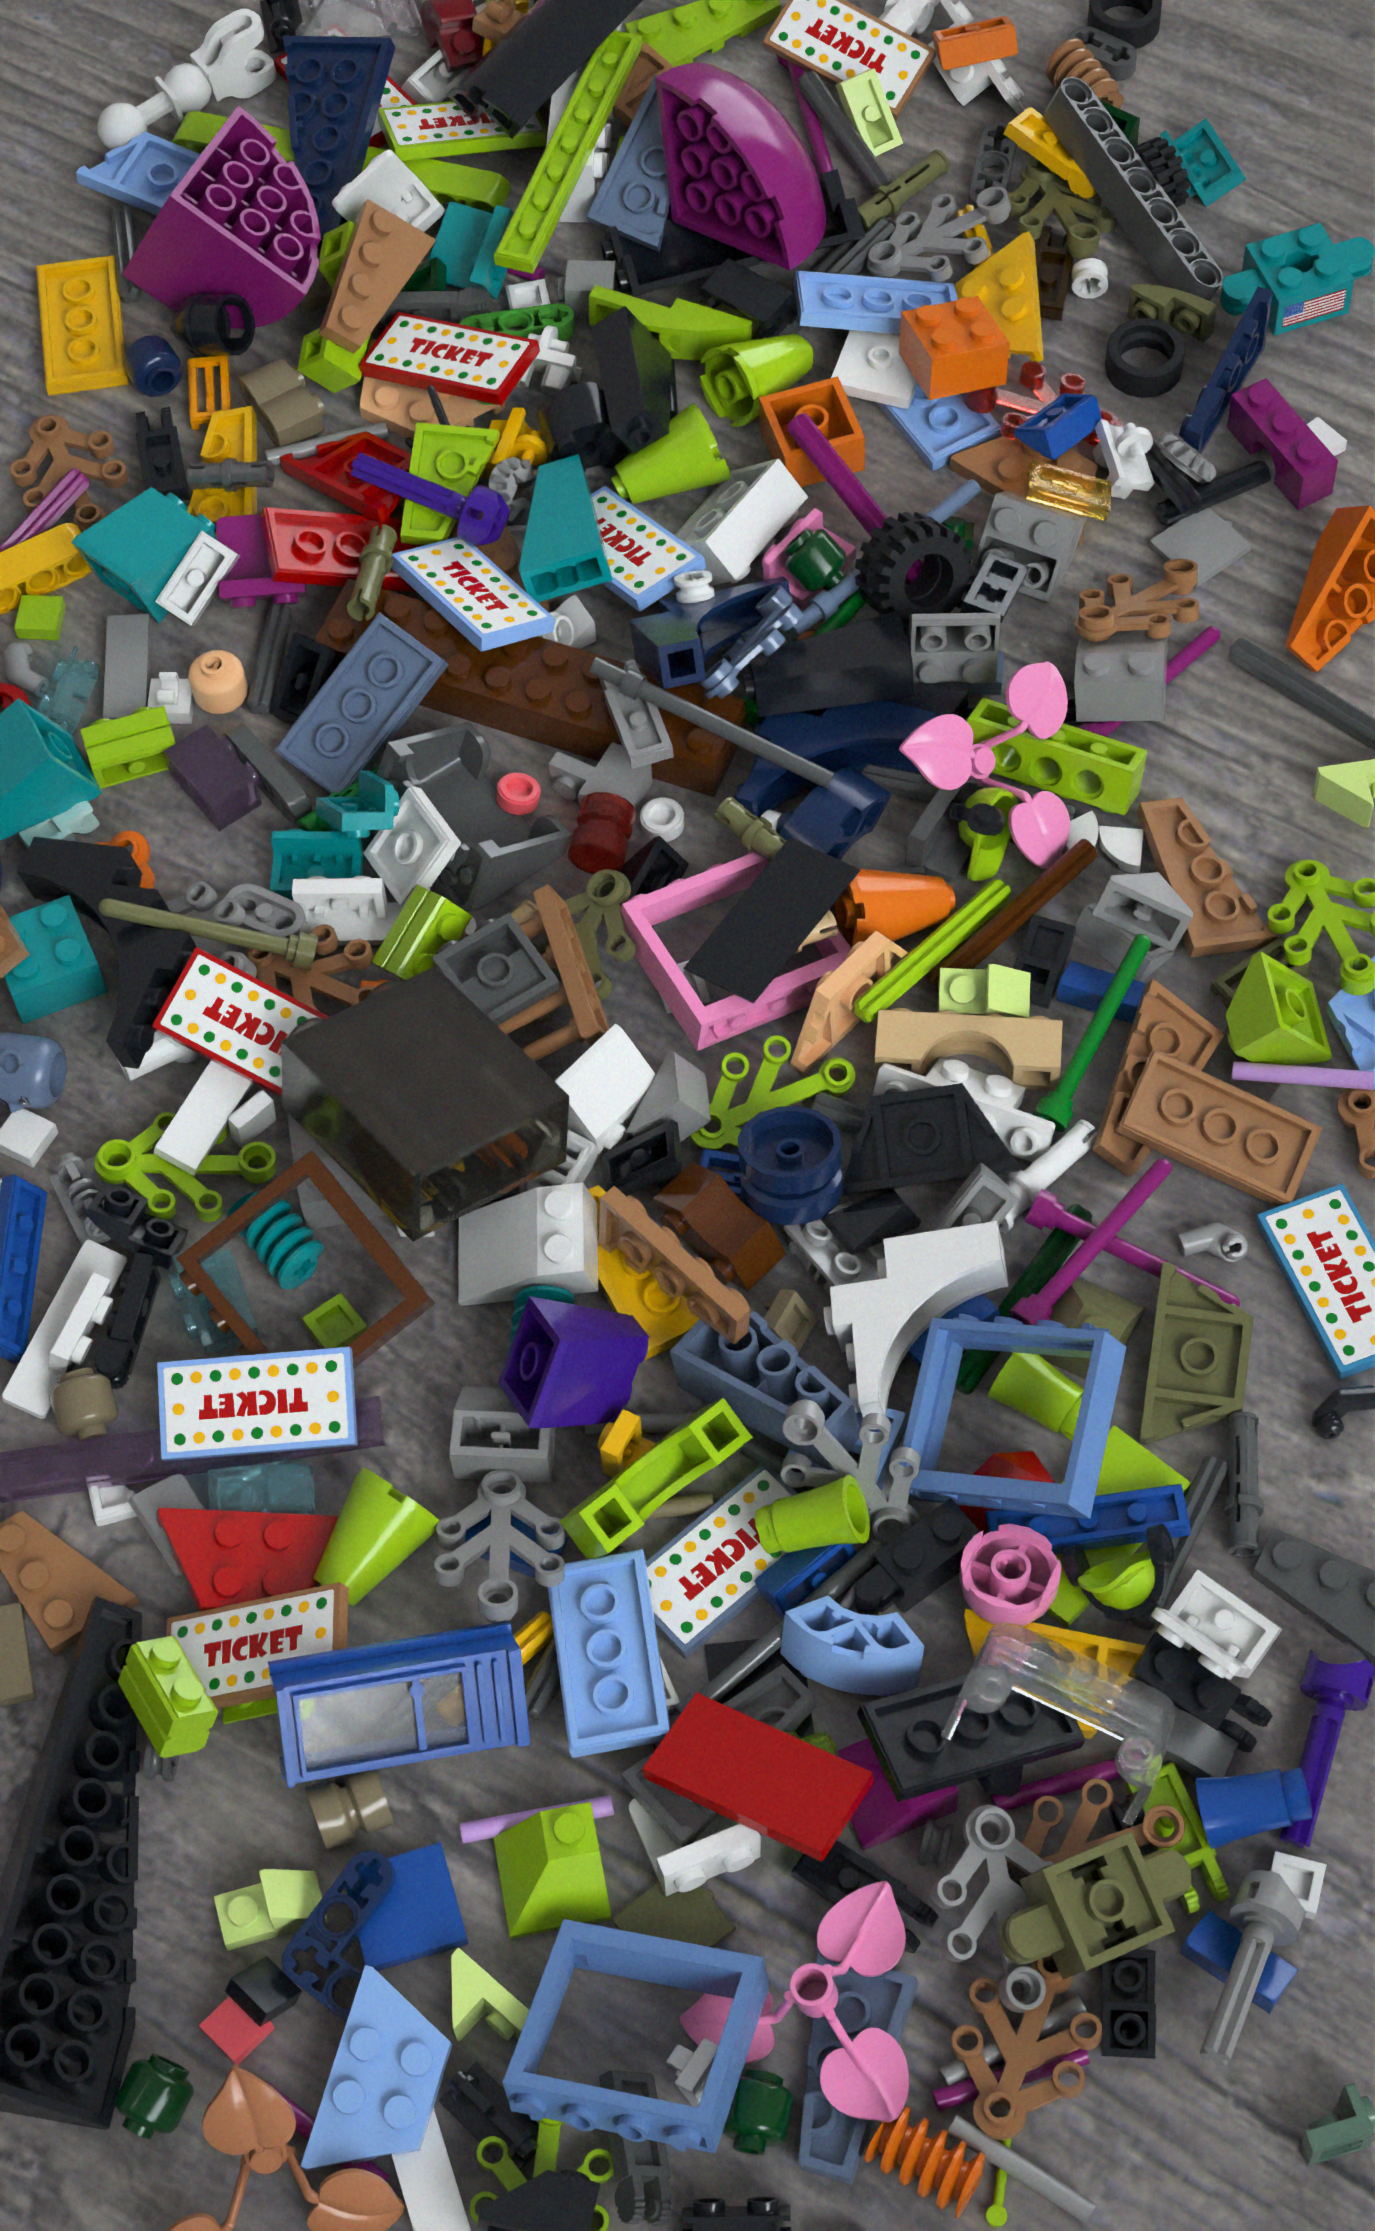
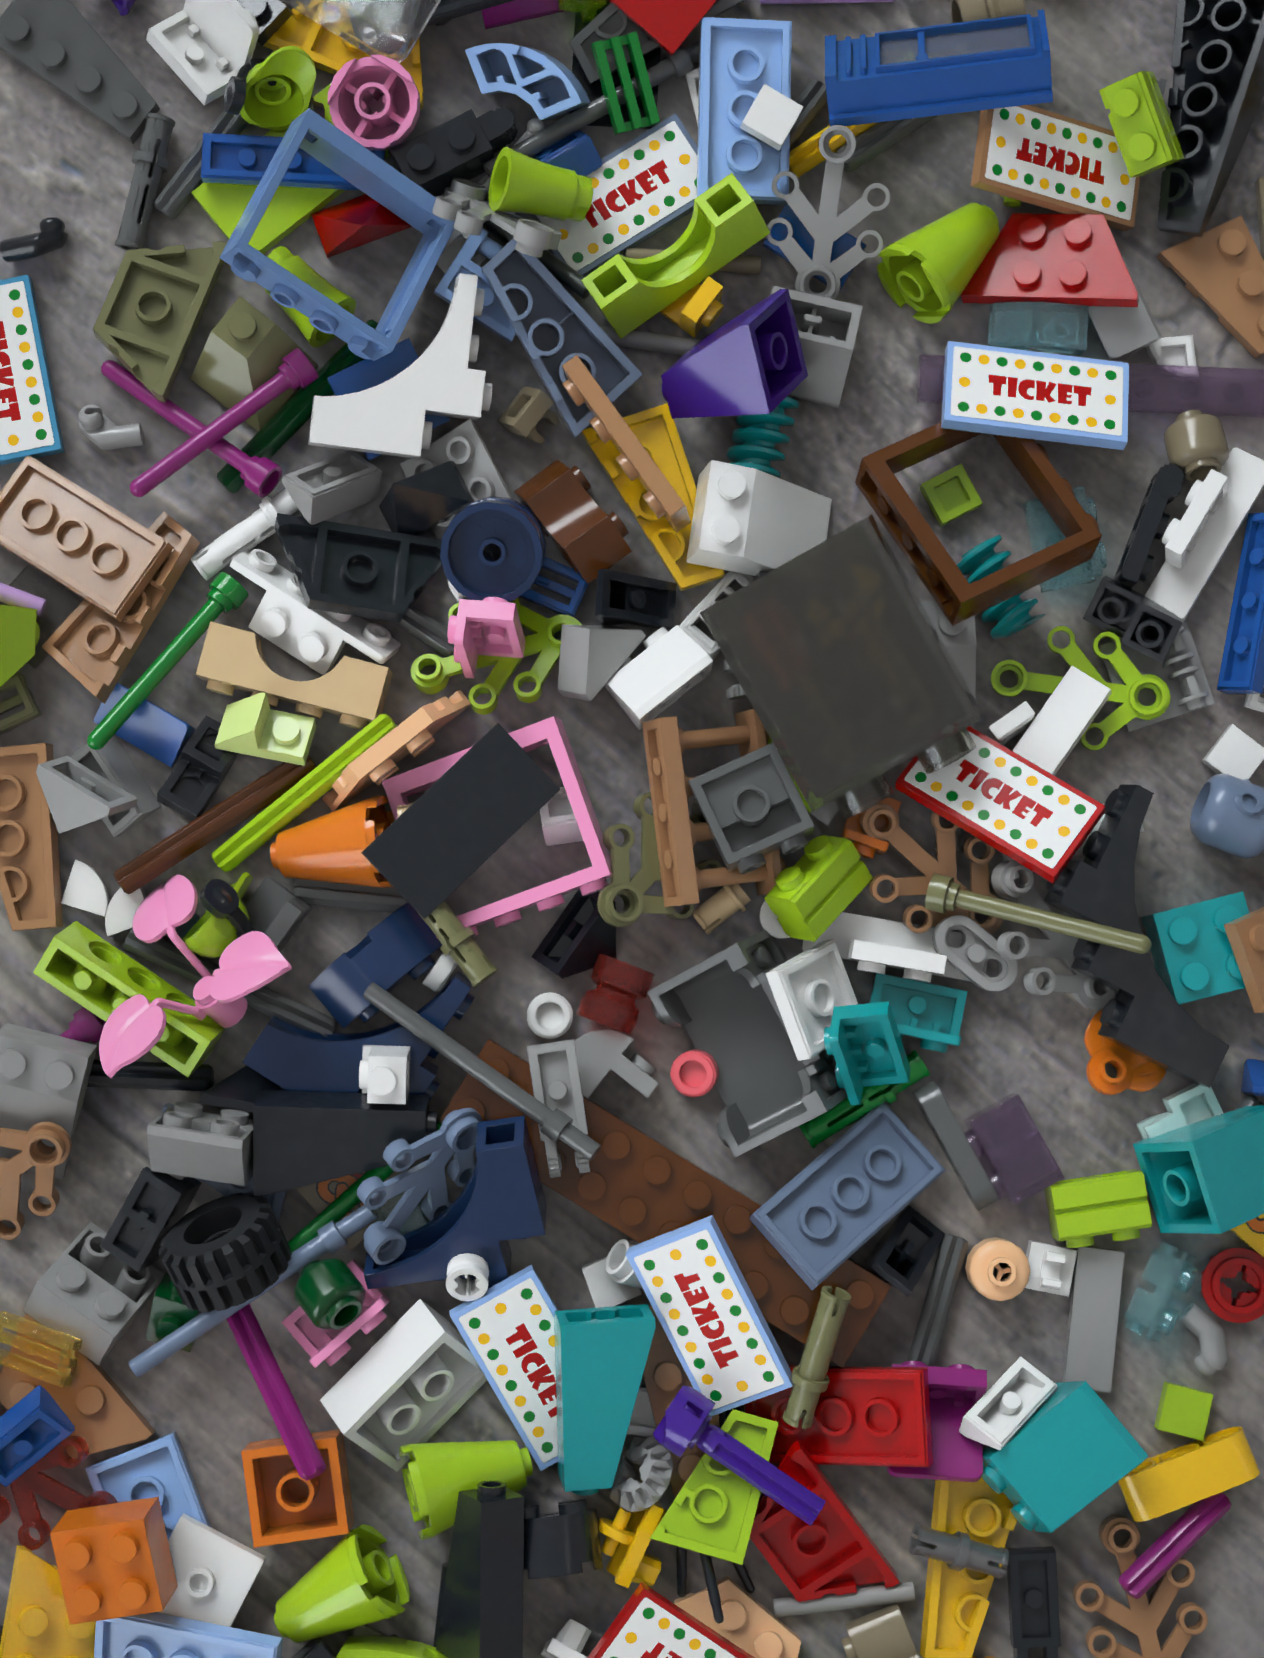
camera: 175 degrees left, 25 degrees up
none -> white brick [359,1045,411,1104]
none -> bright pink bracket [447,597,526,679]
none -> green tile [591,31,660,135]
none -> white tile [740,84,803,151]

